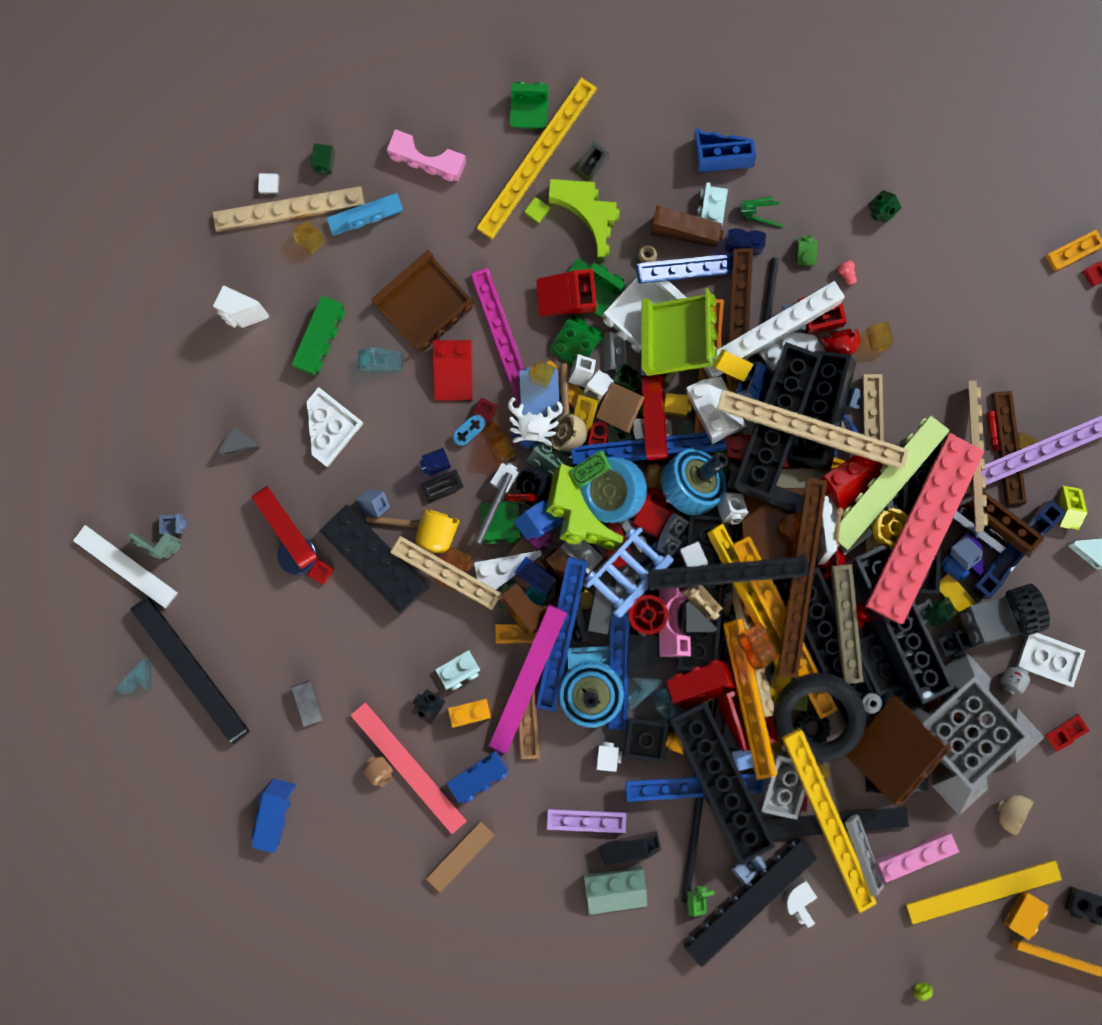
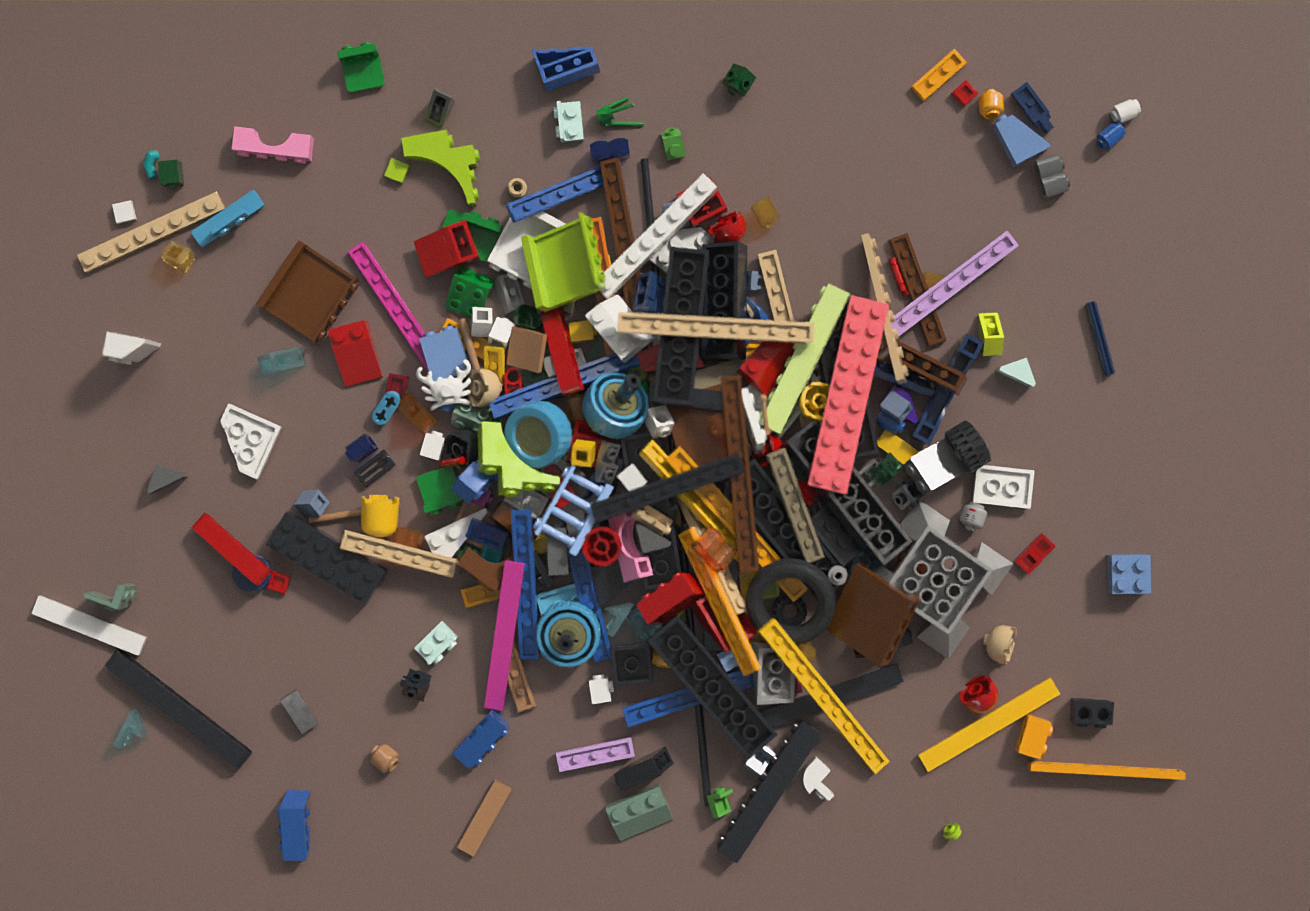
camera: 10 degrees left, 5 degrees up
sand blue bracket [159,514,187,535] -> none
green brick [292,295,346,377] -> none
coral tile [351,702,467,834] -> none
light orange brick [448,698,491,727] -> none
flat silver bar [474,472,513,545] -> none
yellow plate [477,78,597,240] -> none
clear yellow brick [528,360,556,389] -> none
bright green tile [570,451,611,487] -> none
reddish brown slope [650,205,724,247] -> none
yellow tile [713,349,753,381] -> none
coral piece [837,261,857,285] -> none
light grey tile [845,814,884,896] -> none
bright pink arch [875,831,959,882] -> none
none -> teal arm [143,150,159,179]
none -> yellow brick [571,440,596,467]
none -> red cylinder [959,675,999,713]

